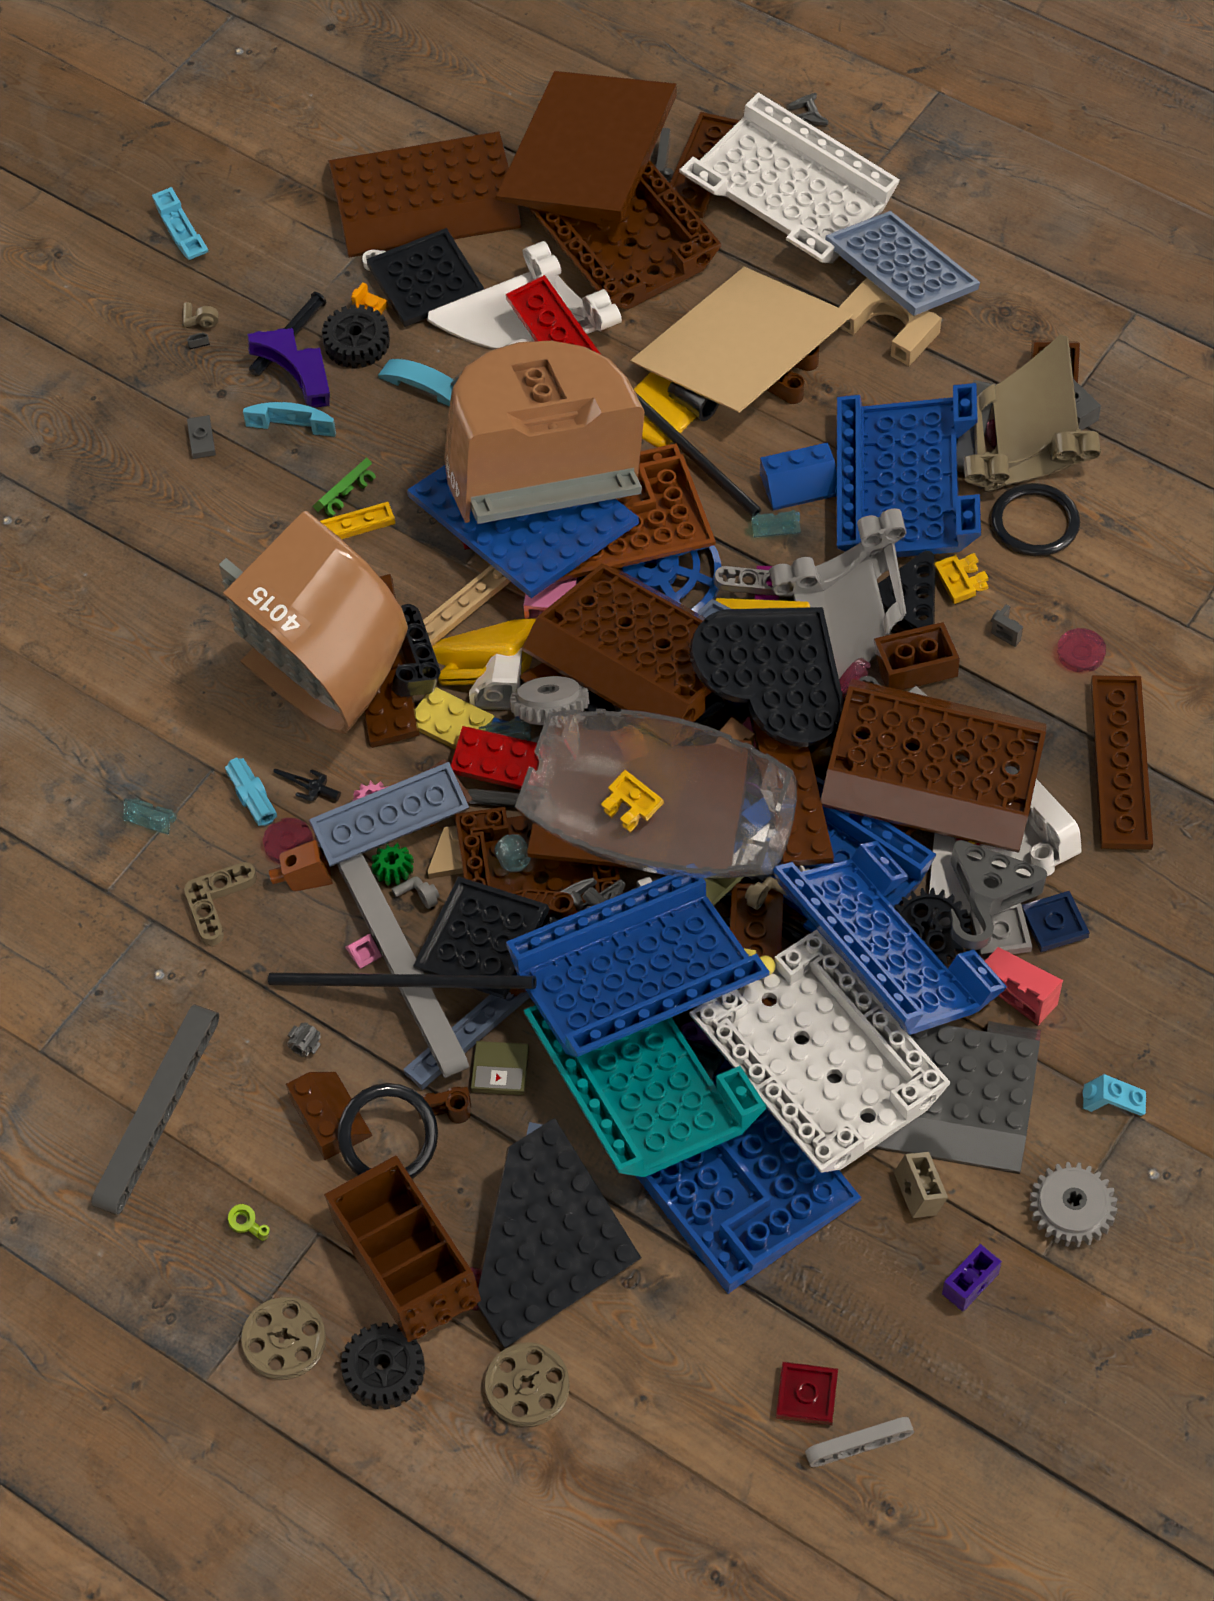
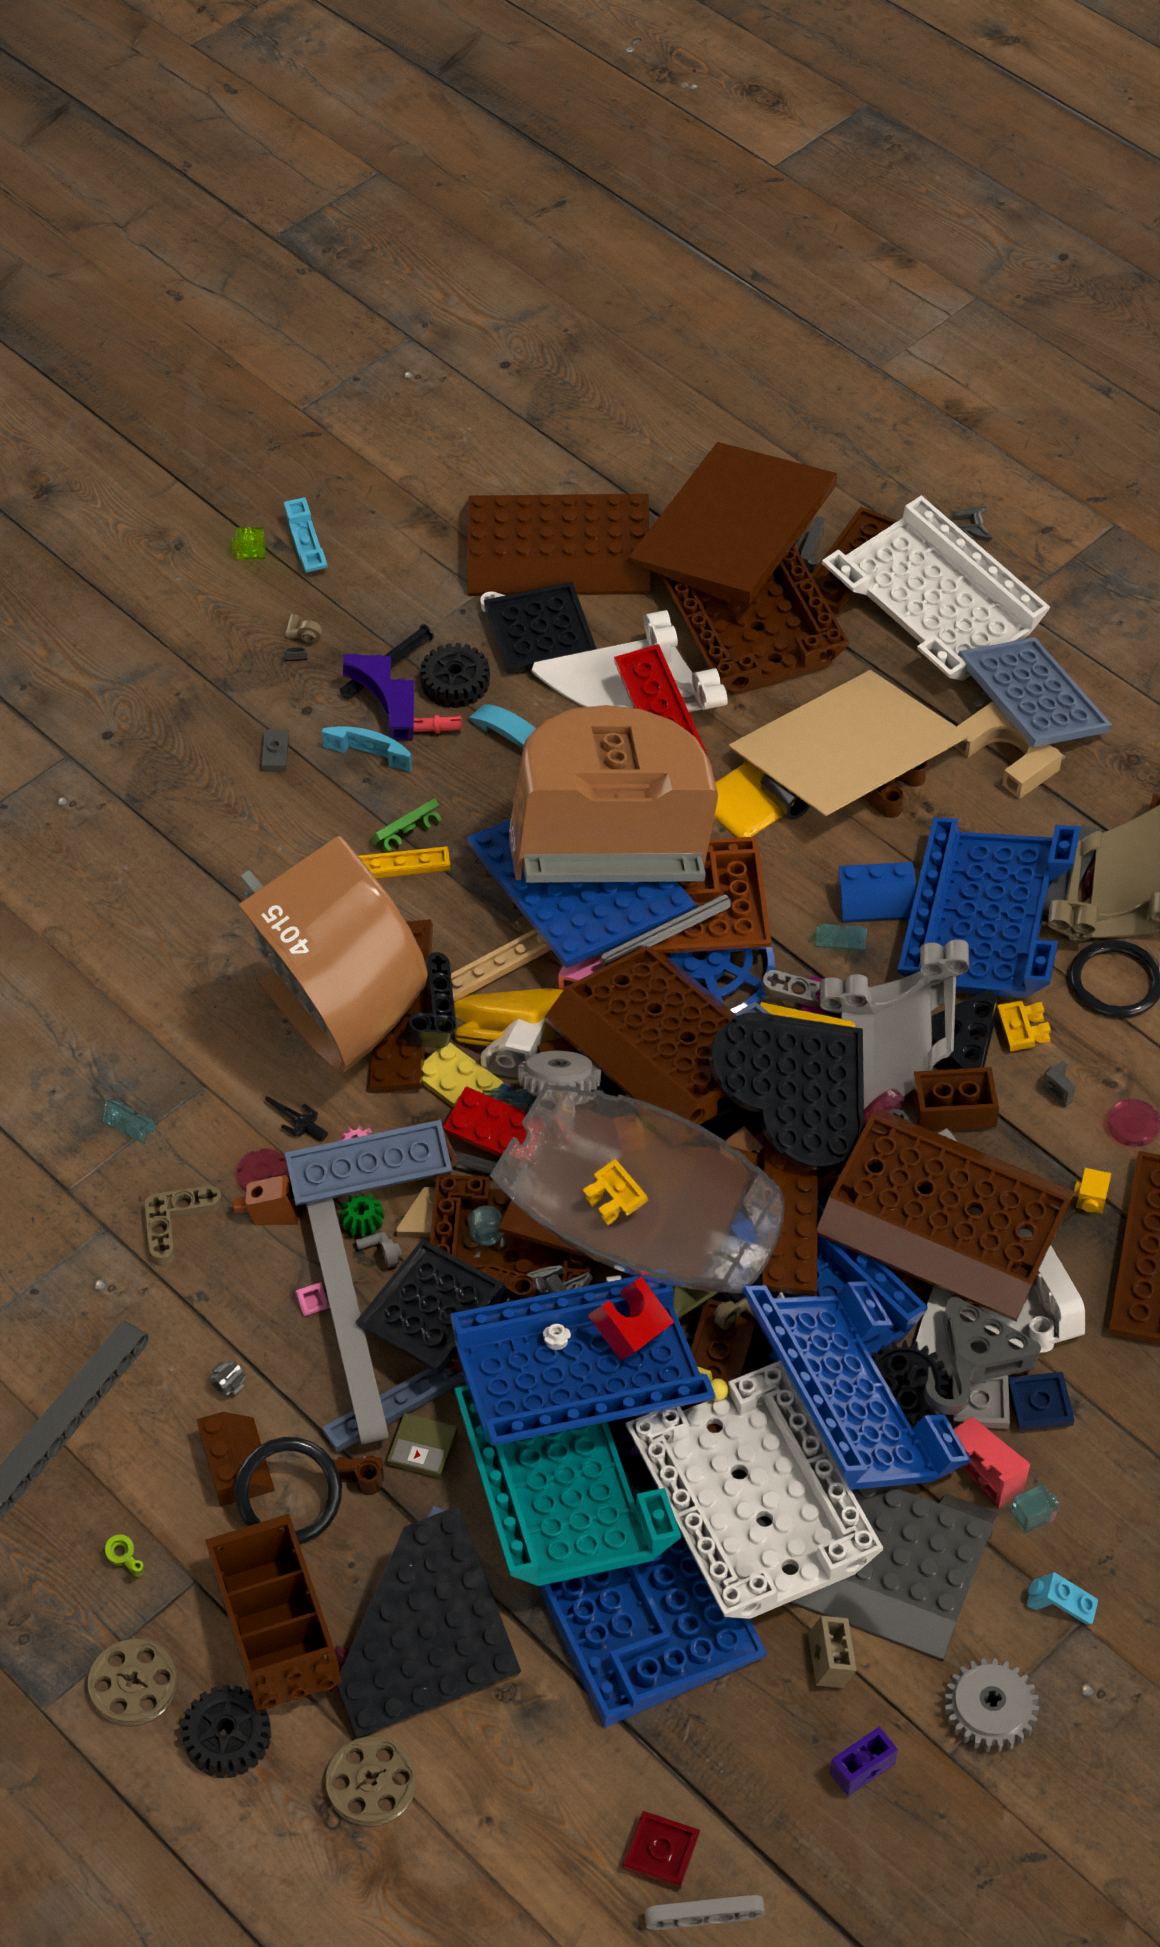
camera: 10 degrees right, 5 degrees down
medium azure piece [225,758,277,826] -> none
black piece [268,972,537,989] -> none
light orange bracket [351,283,388,314] -> none
black piece [635,392,761,517] -> none
none -> clear neon green brick [232,527,266,560]
none -> coral pin [413,715,462,734]
none -> white plate [543,1324,571,1350]
none -> red piece [588,1276,674,1361]
none -> dark grey axle [600,894,731,967]
none -> clear light blue brick [1011,1484,1059,1533]
none -> yellow brick [1074,1168,1111,1214]

